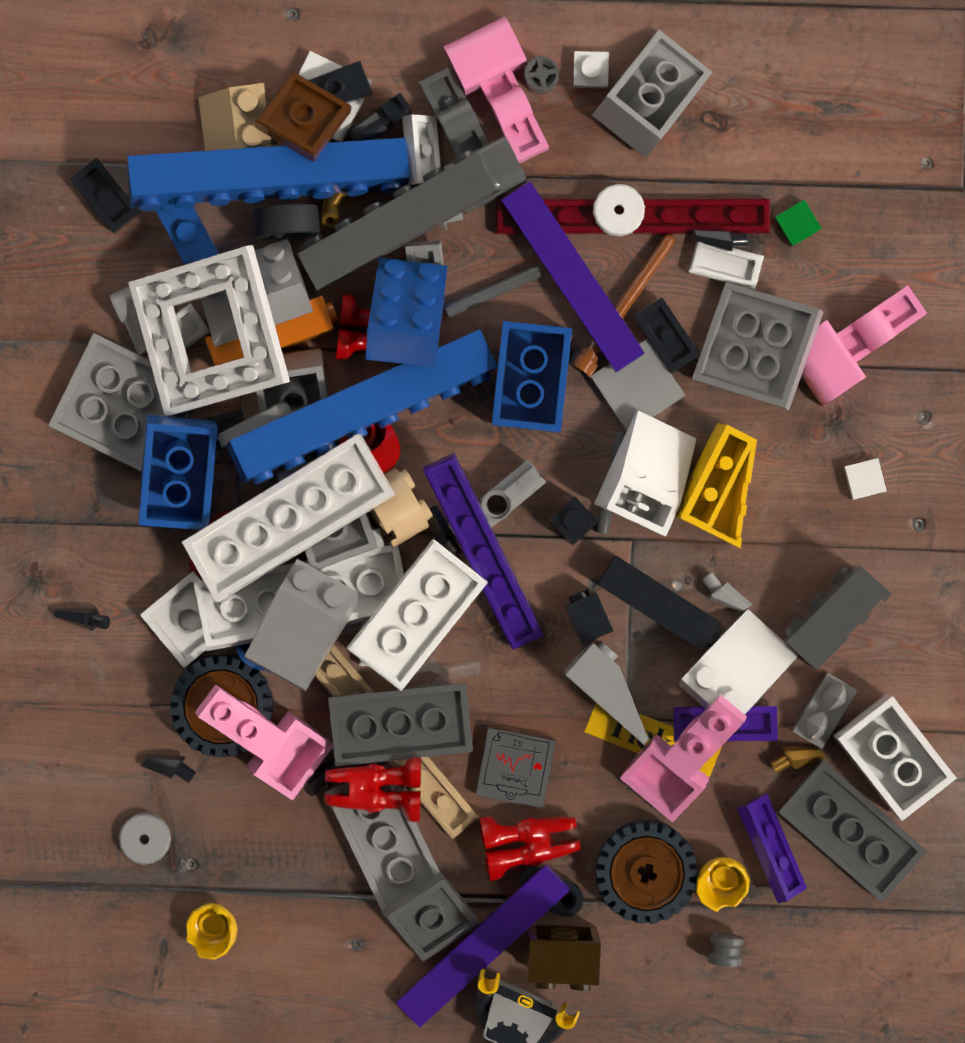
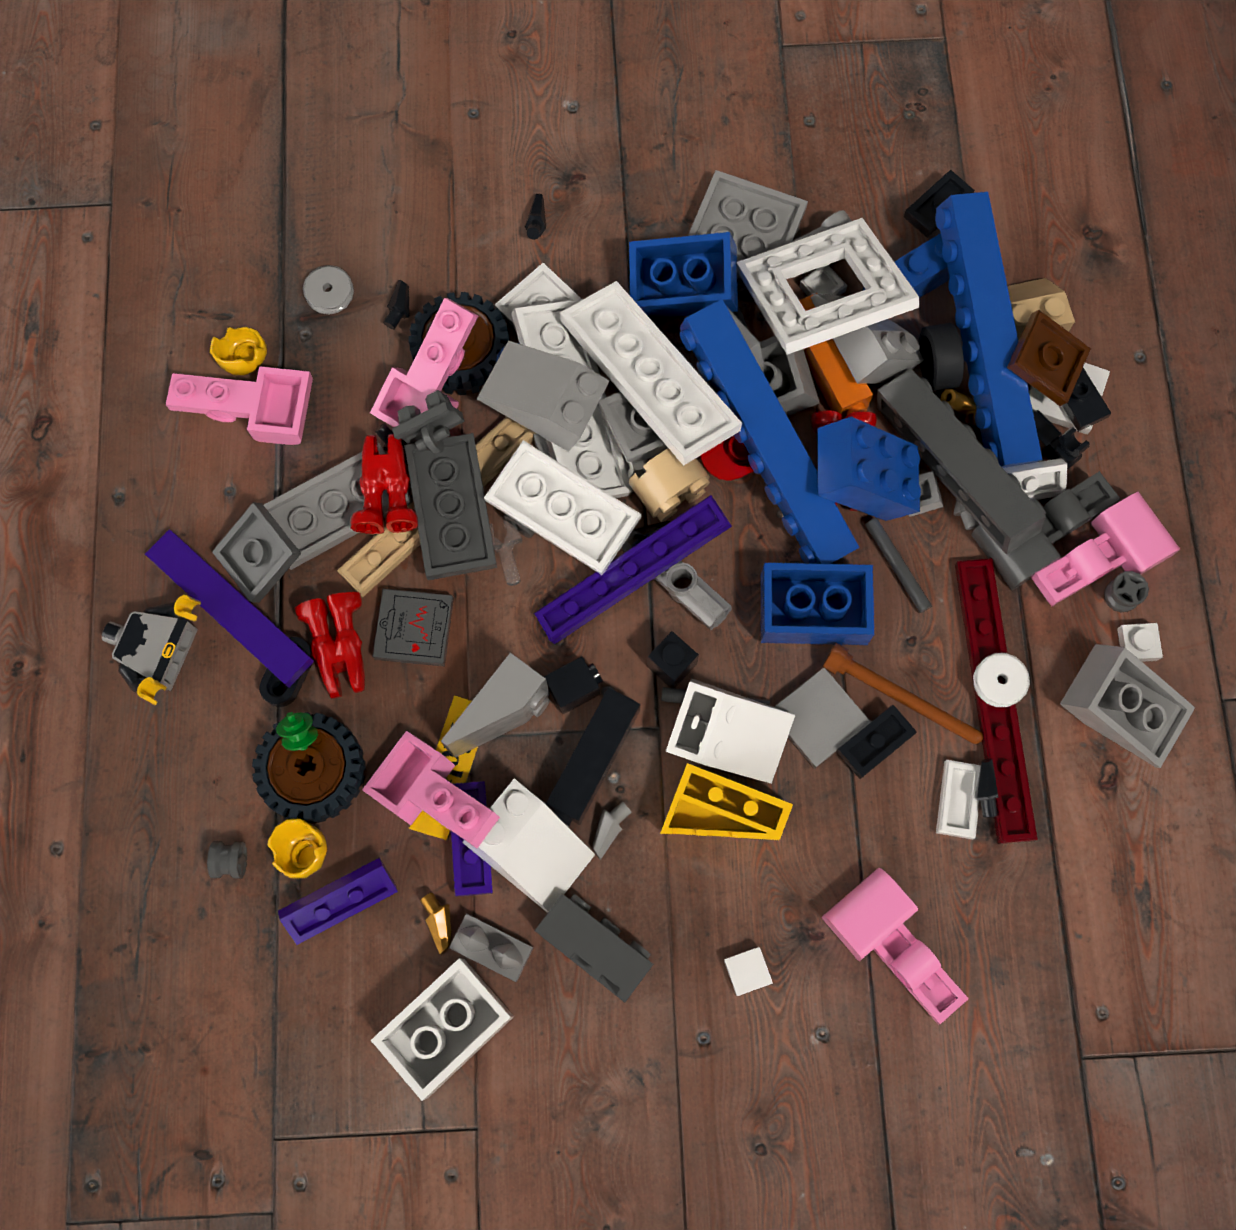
camera: 85 degrees right, 15 degrees down
dark purple tile [501,181,645,373] -> none
dark brown brick [526,924,601,991] -> none
light grey plate [692,282,824,410] -> none
green tile [774,199,822,248] -> none
dark grey plate [777,760,927,903] -> none
none -> bright pink plate [166,366,313,445]
none -> green wheel [276,712,318,751]
none -> dark grey hips [392,390,465,454]

